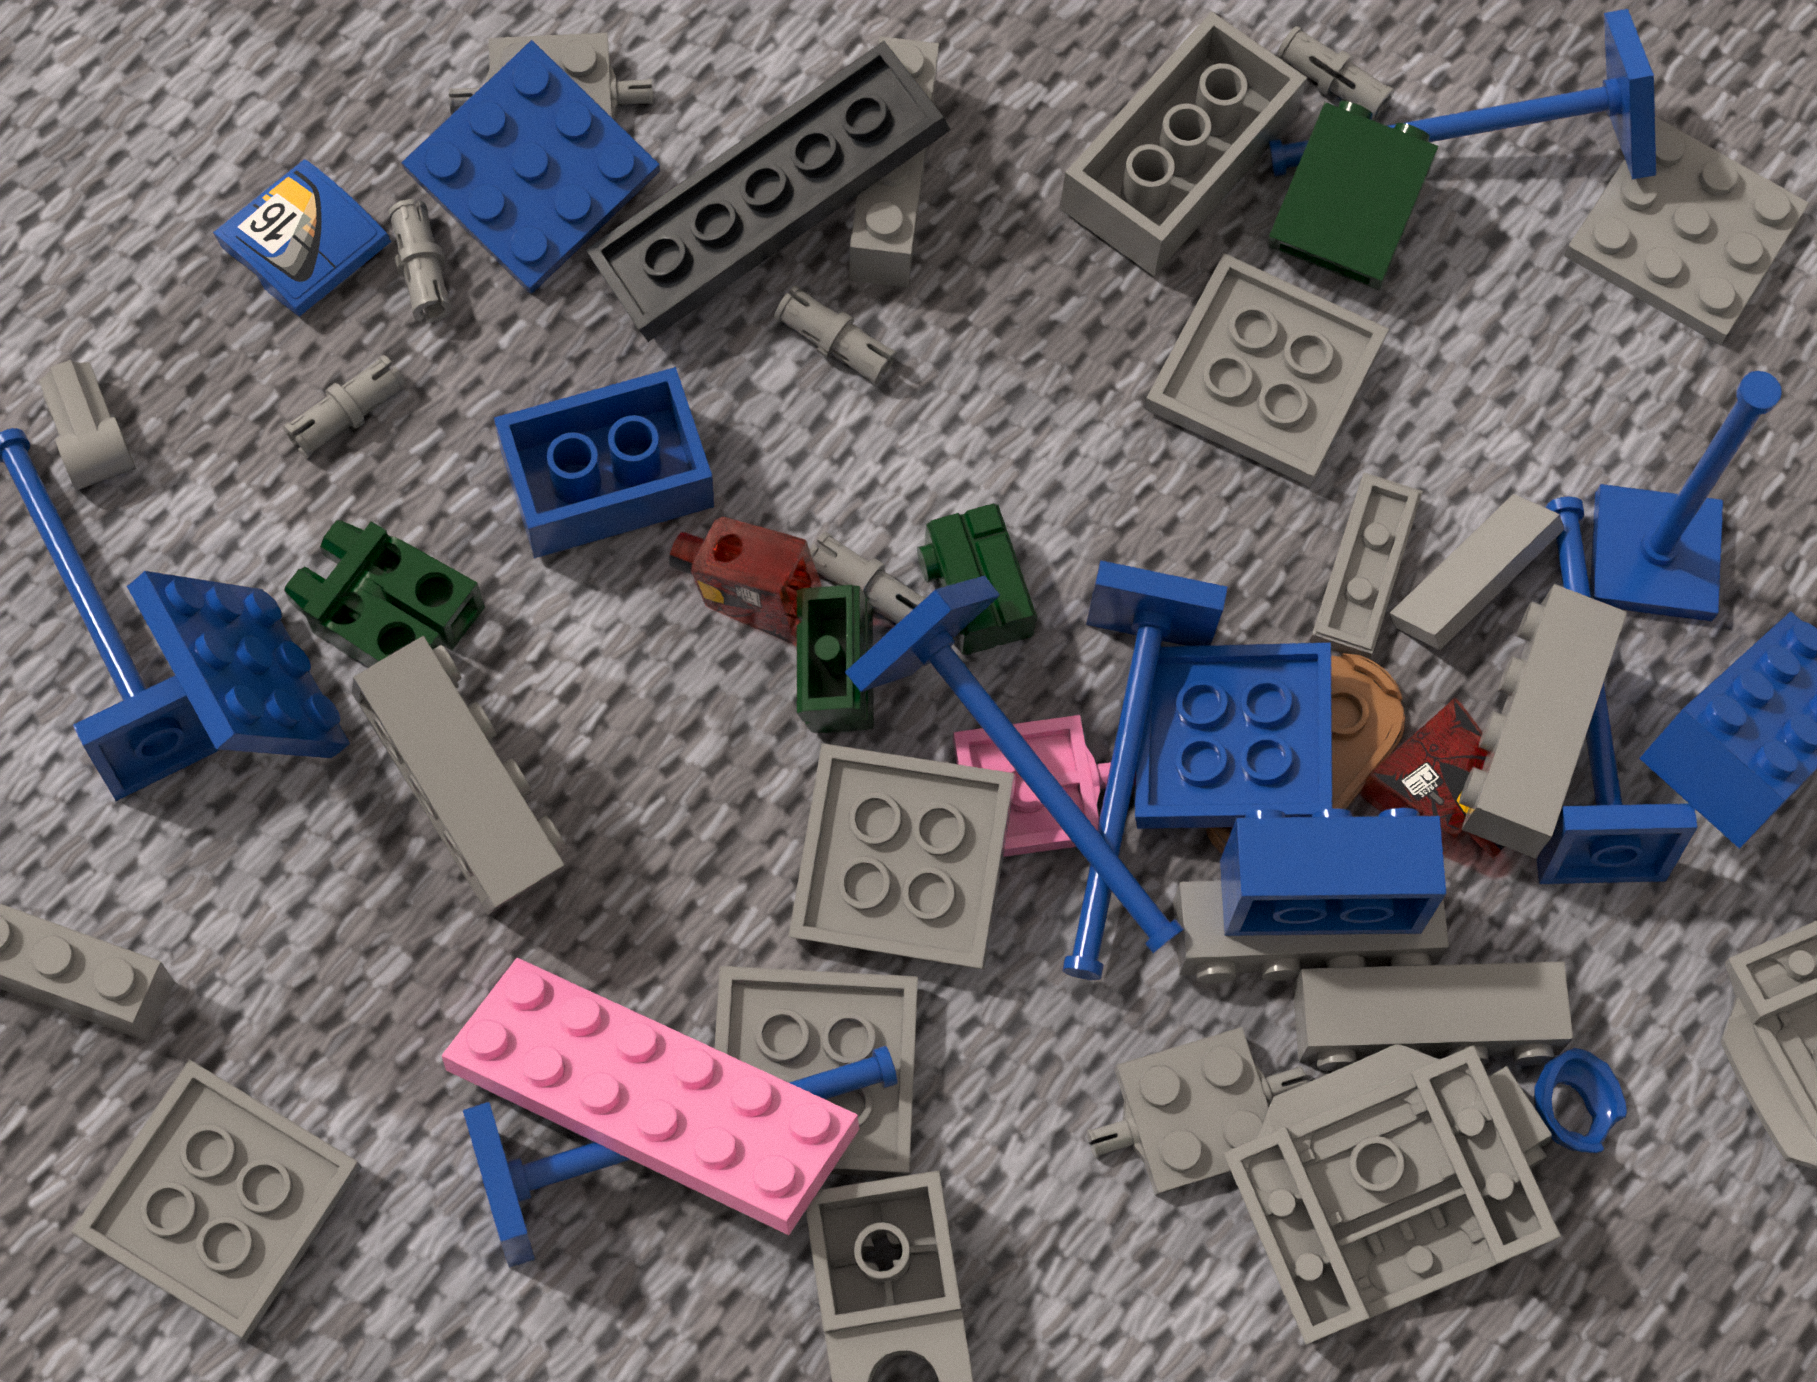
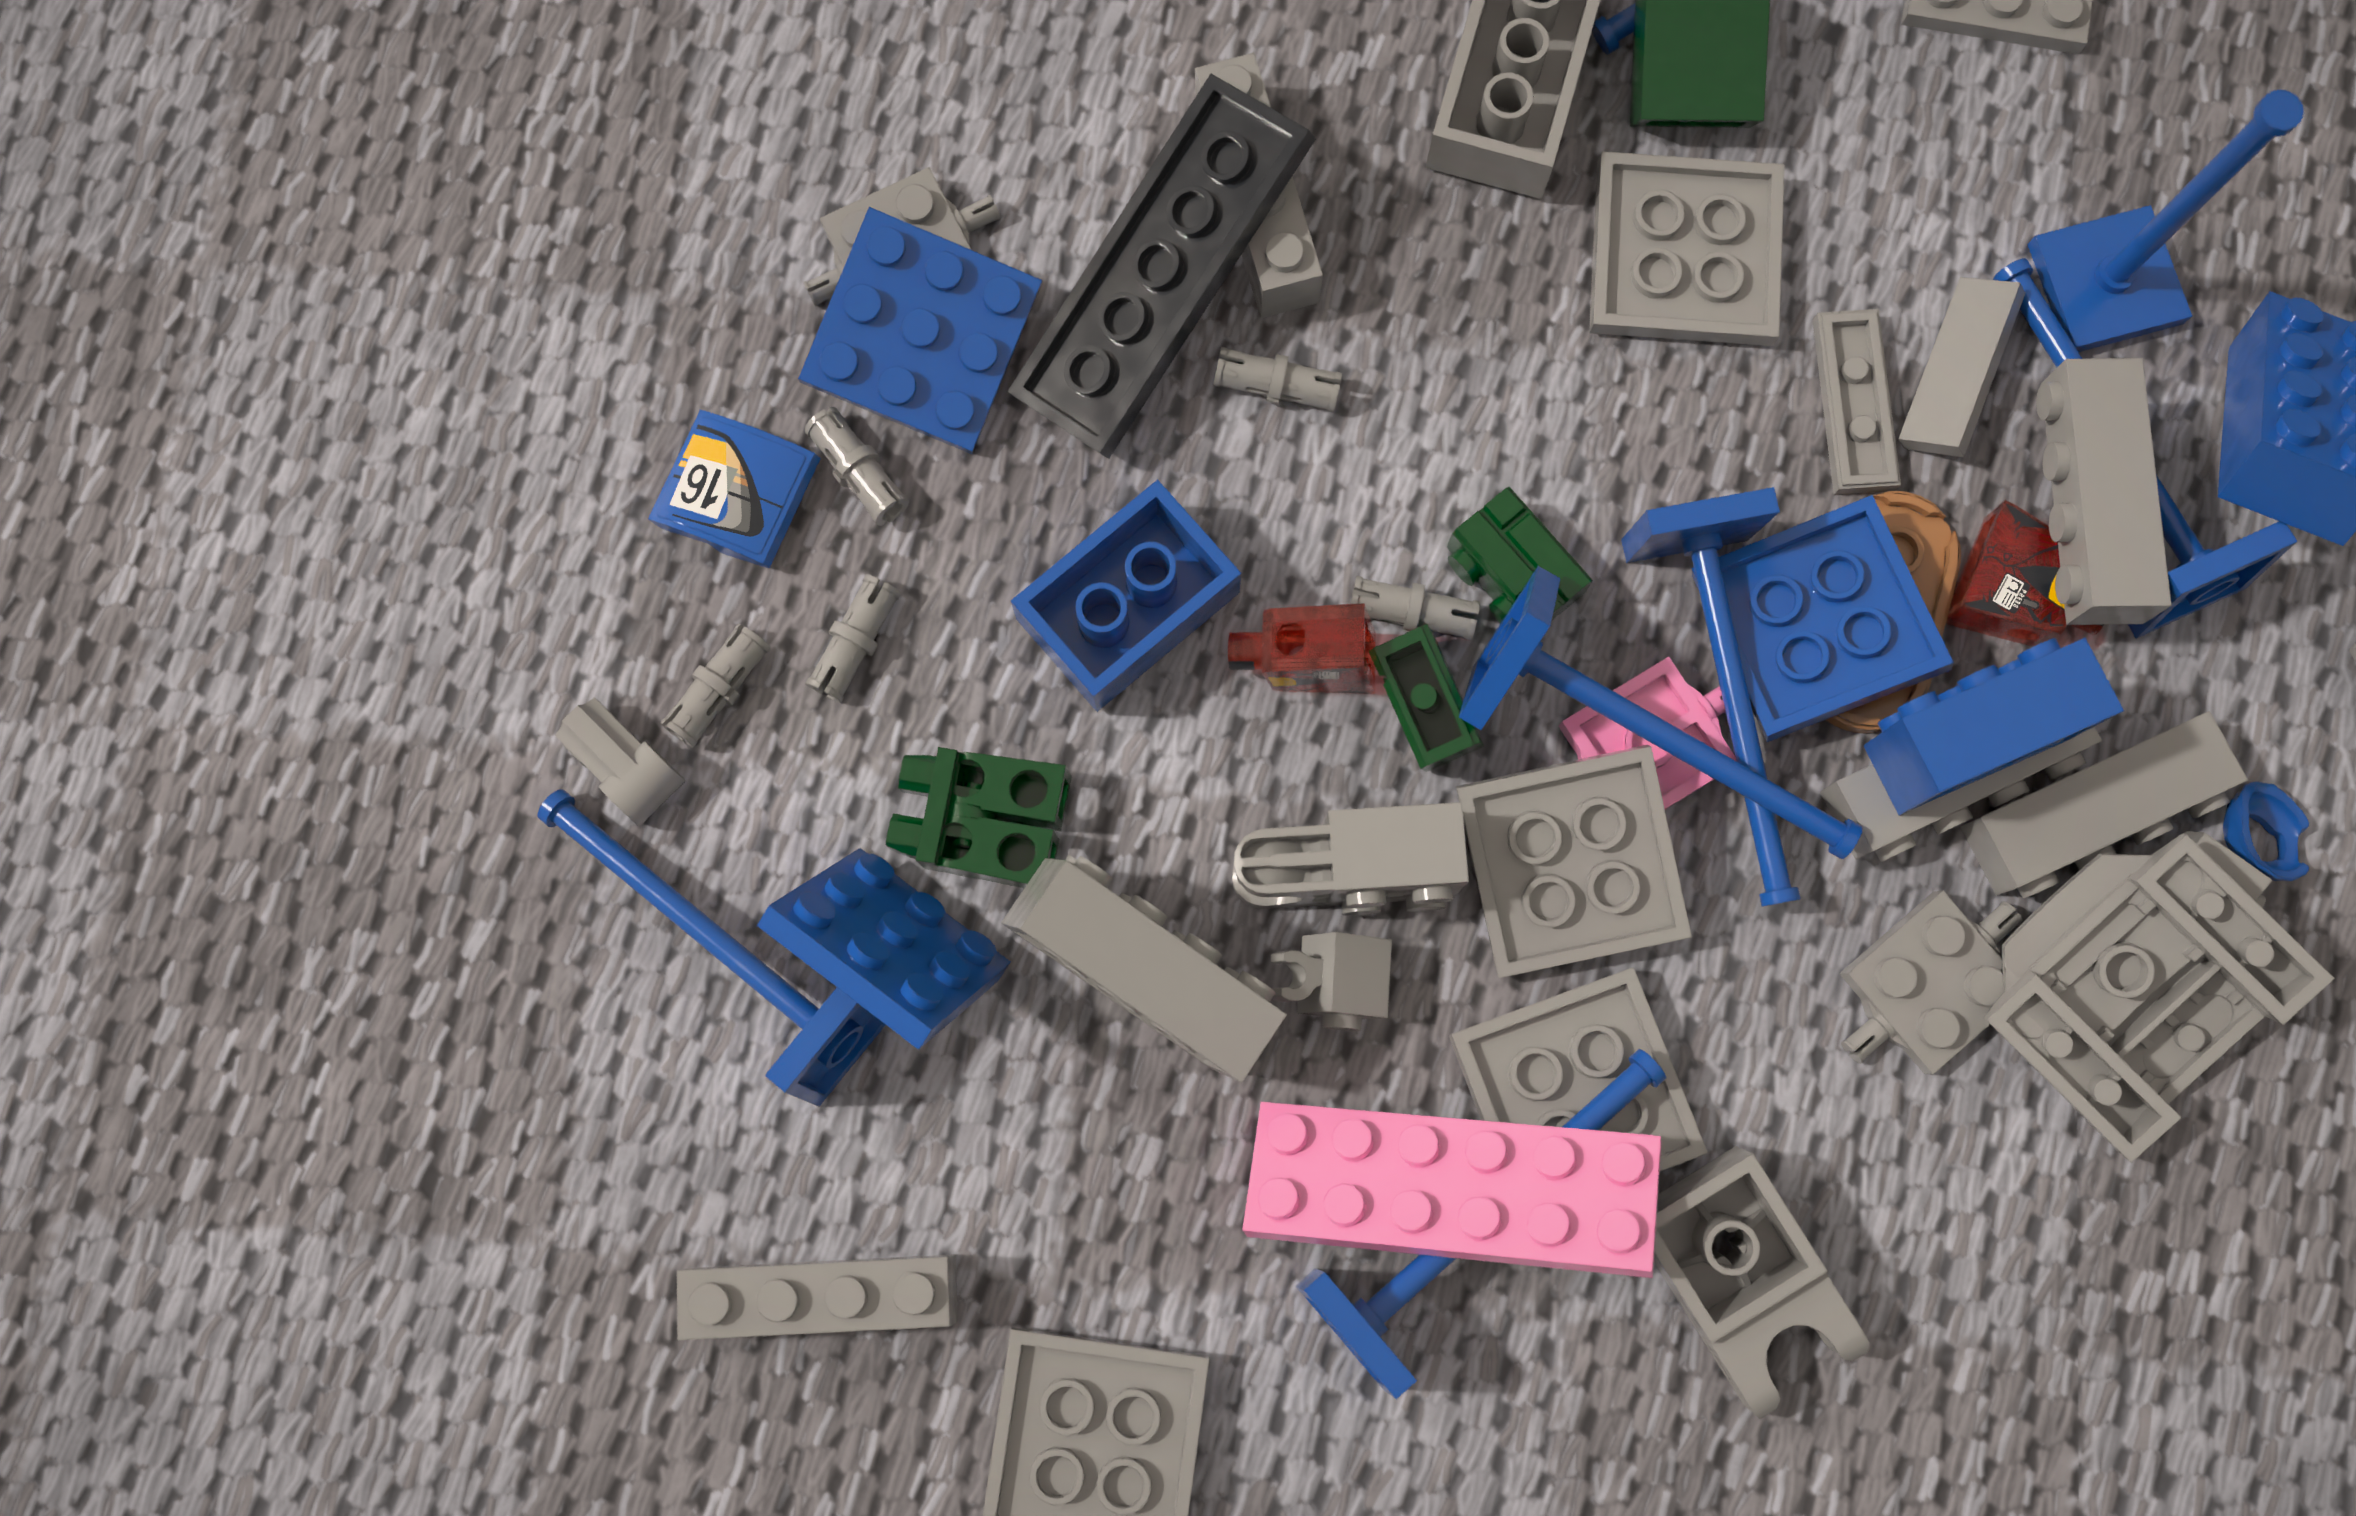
camera: 15 degrees left, 10 degrees up
none -> light grey pin [660,624,771,748]
none -> light grey brick [1232,802,1469,916]
none -> light grey brick [1271,932,1392,1031]

